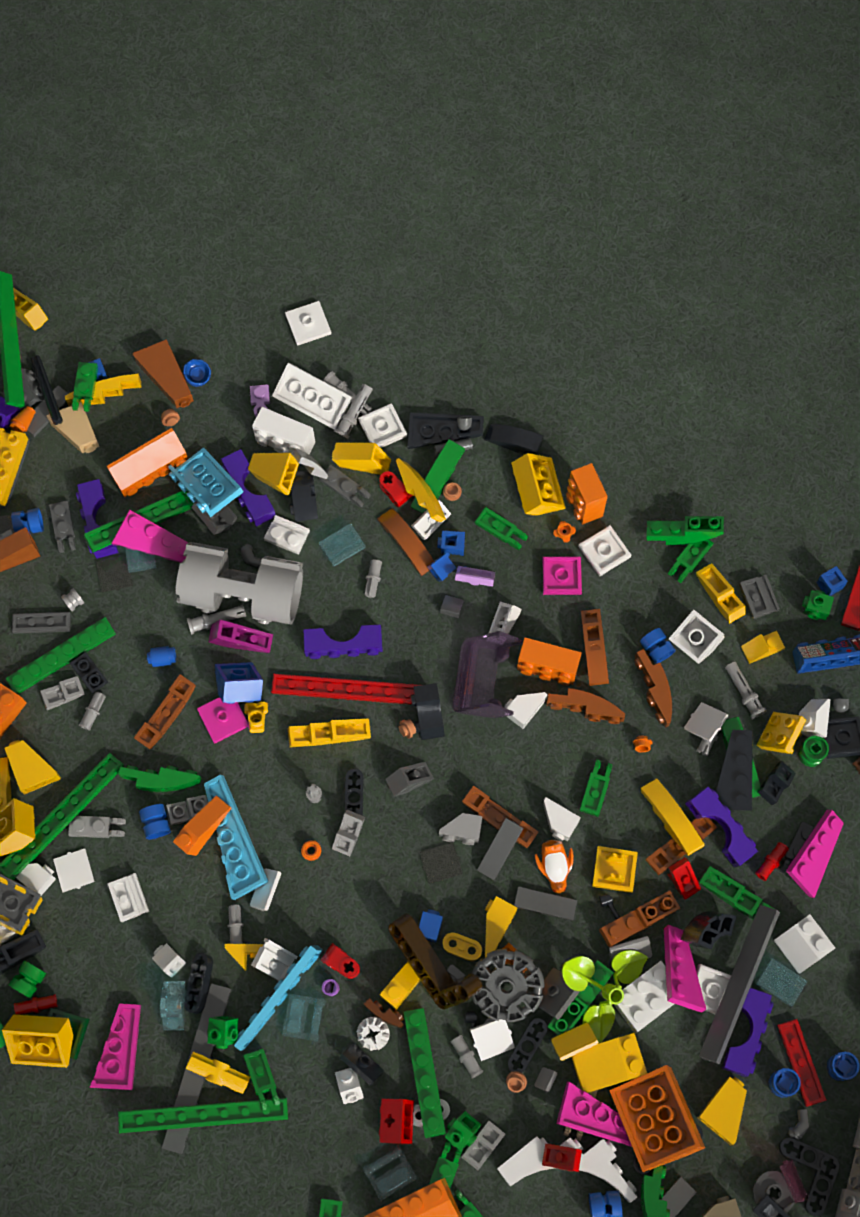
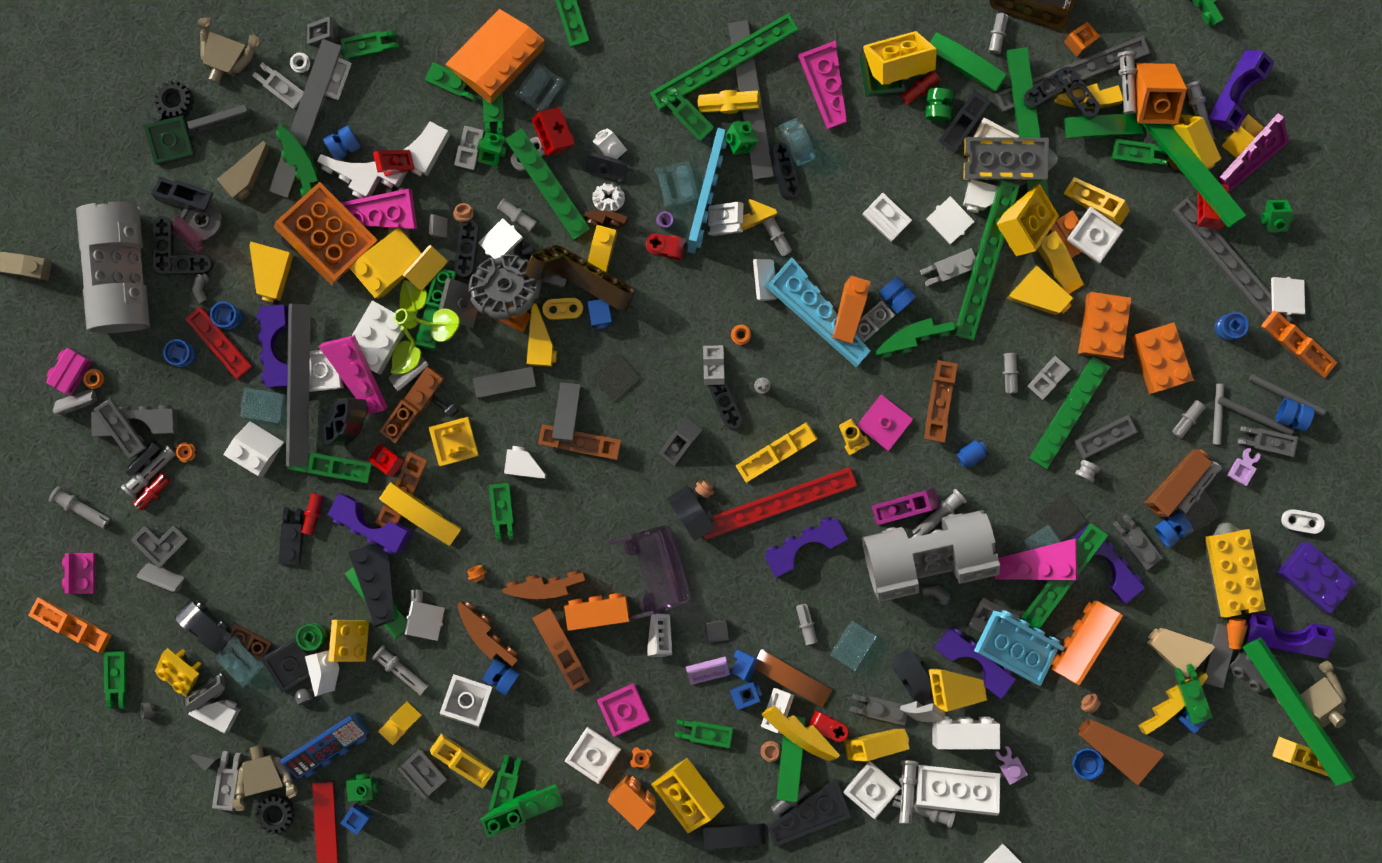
camera: 160 degrees right, 15 degrees up
black axle [31,355,63,425] -> none
black slope [70,652,109,694] -> none
white slope [152,943,186,978] -> none
blue slope [215,662,263,704] -> none
white plate [264,515,310,555] -> none
light grey slope [439,813,482,845] -> none
dark grey hinge [457,416,472,430] -> none
white slope [504,692,548,729] -> none
animal [535,840,574,893] -> none
black slope [758,761,796,805] -> none
dark pink wing [786,810,844,898] -> none

